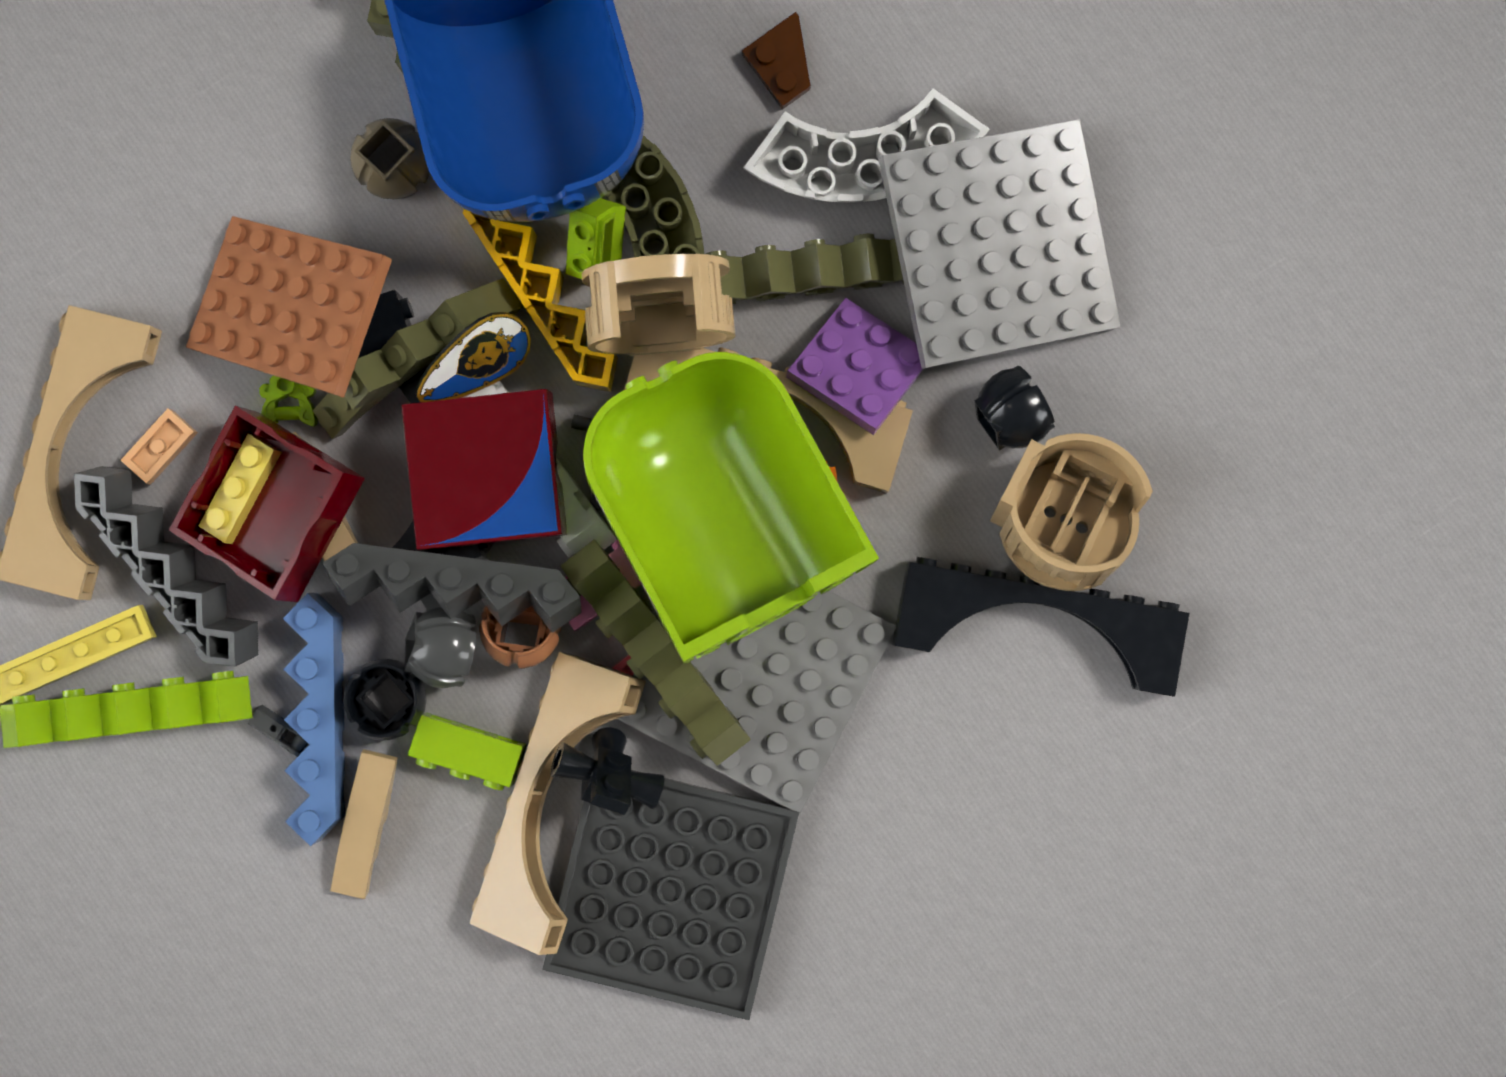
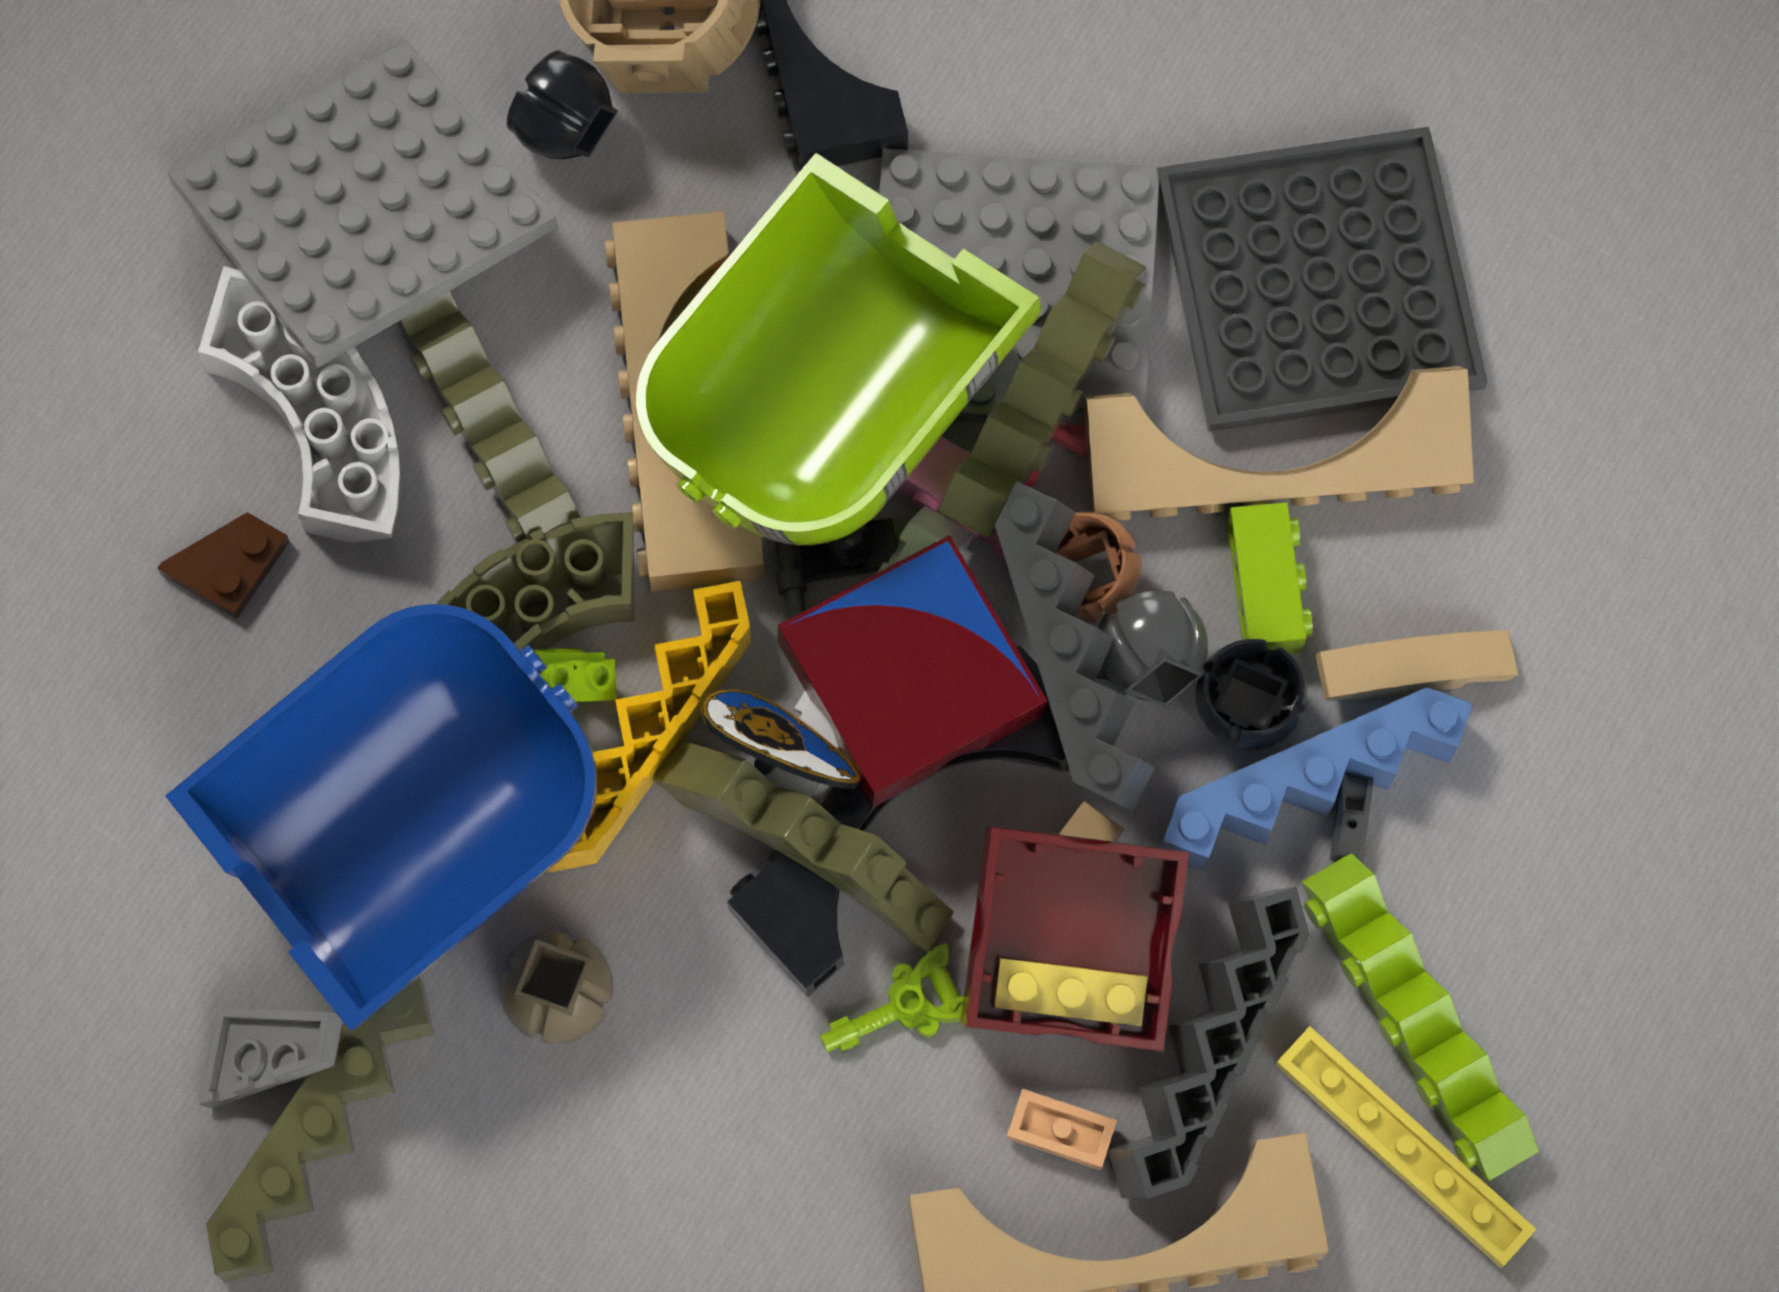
camera: 115 degrees left, 15 degrees down
nougat plate [186,216,393,398] -> none
black brick [550,727,665,815] -> none
tan piece [582,254,736,356] -> none
medium lavender plate [786,298,924,435] -> none

